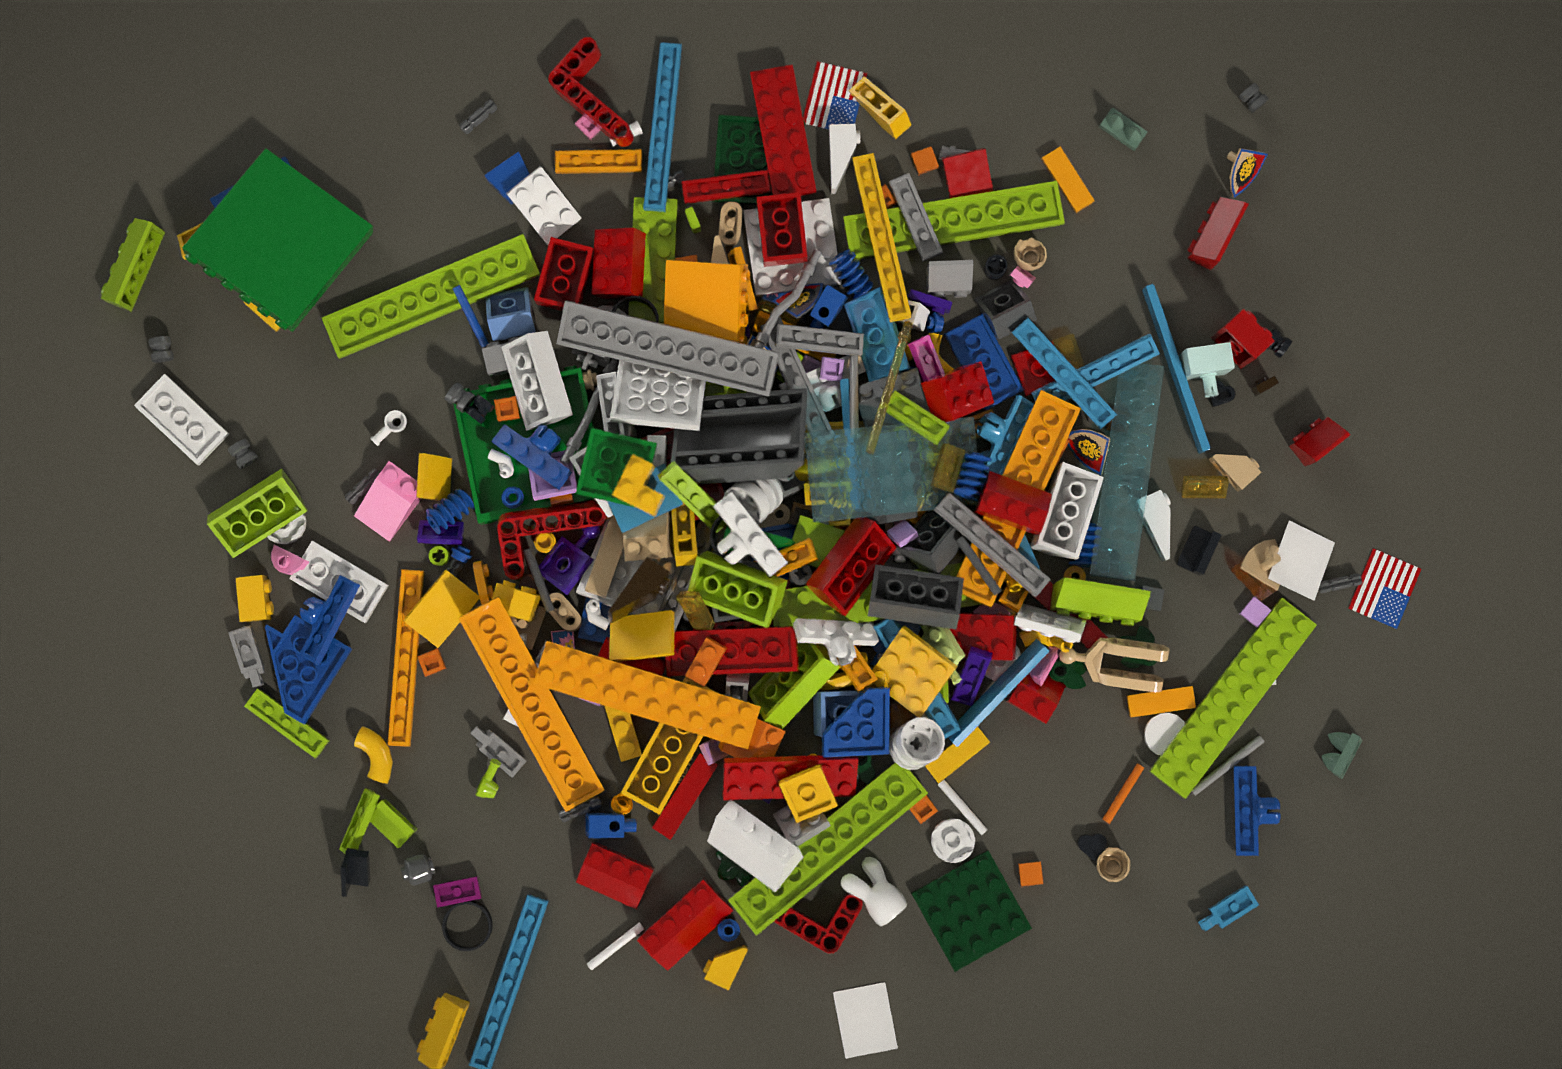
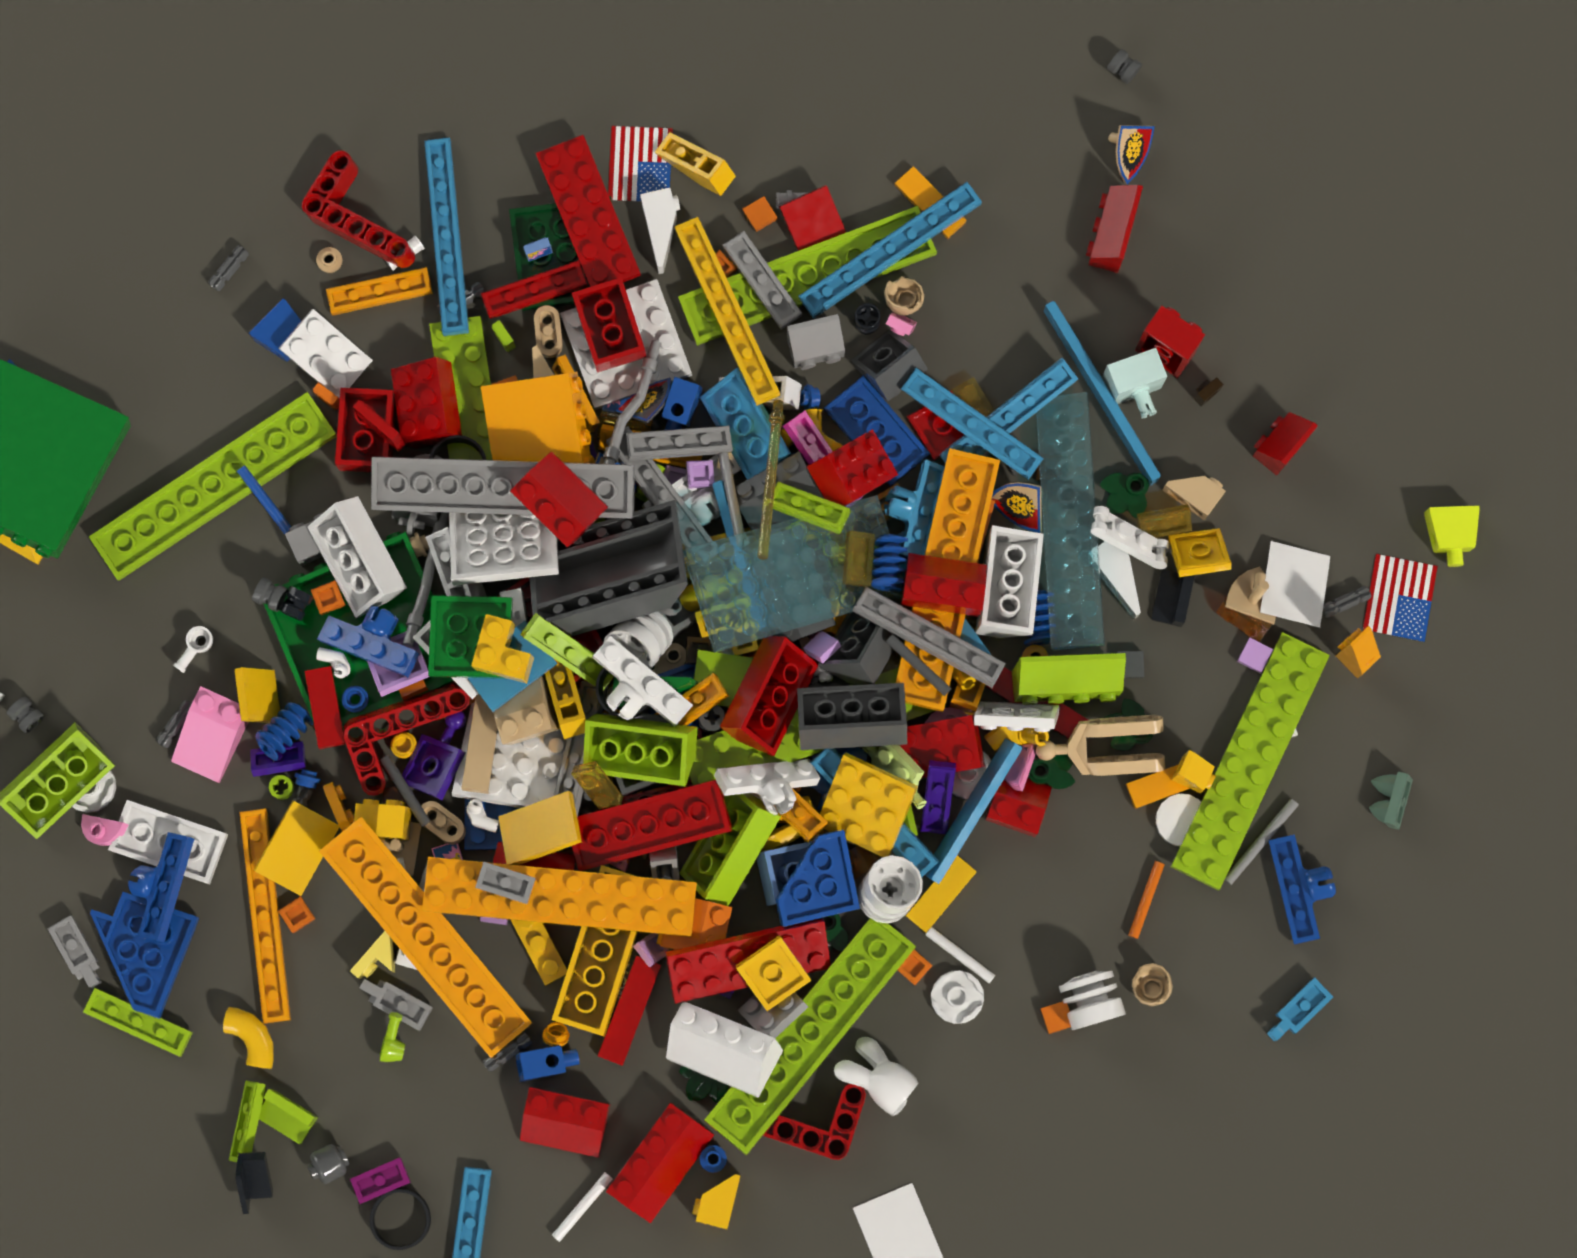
camera: 10 degrees left, 5 degrees down
yellow brick [236,575,274,622] -> none
medium blue slope [486,287,536,341] -> none
bright pink tile [575,109,604,140] -> none
dark brown slope [608,557,670,623] -> none
orange plate [685,637,727,687] -> none
blue piece [828,249,873,299] -> none
dark purple plate [908,289,952,315] -> none
dark green plate [911,850,1032,972] -> none
black tile [1077,833,1107,861] -> none
sand green tile [1099,107,1147,151] -> none
black tile [1209,380,1236,408] -> none
black wheel [1267,328,1293,358] -> none
none -> red tile [305,666,346,749]
none -> orange tile [313,382,340,410]
none -> tan plate [316,247,343,273]
none -> light yellow slope [350,931,395,979]
none -> red tile [353,400,405,452]
none -> light grey plate [475,862,536,905]
none -> red slope [510,451,608,547]
none -> medium blue tile [523,237,553,262]
none -> dark azure tile [799,182,982,319]
none -> white wheel [1059,970,1126,1031]
none -> white plate [1091,506,1170,569]
none -> dark green plate [1100,473,1149,519]
none -> yellow tile [1168,528,1231,577]
none -> yellow slope [1172,750,1216,793]
none -> light orange slope [1336,626,1381,679]
none -> neon yellow torso [1424,506,1480,567]

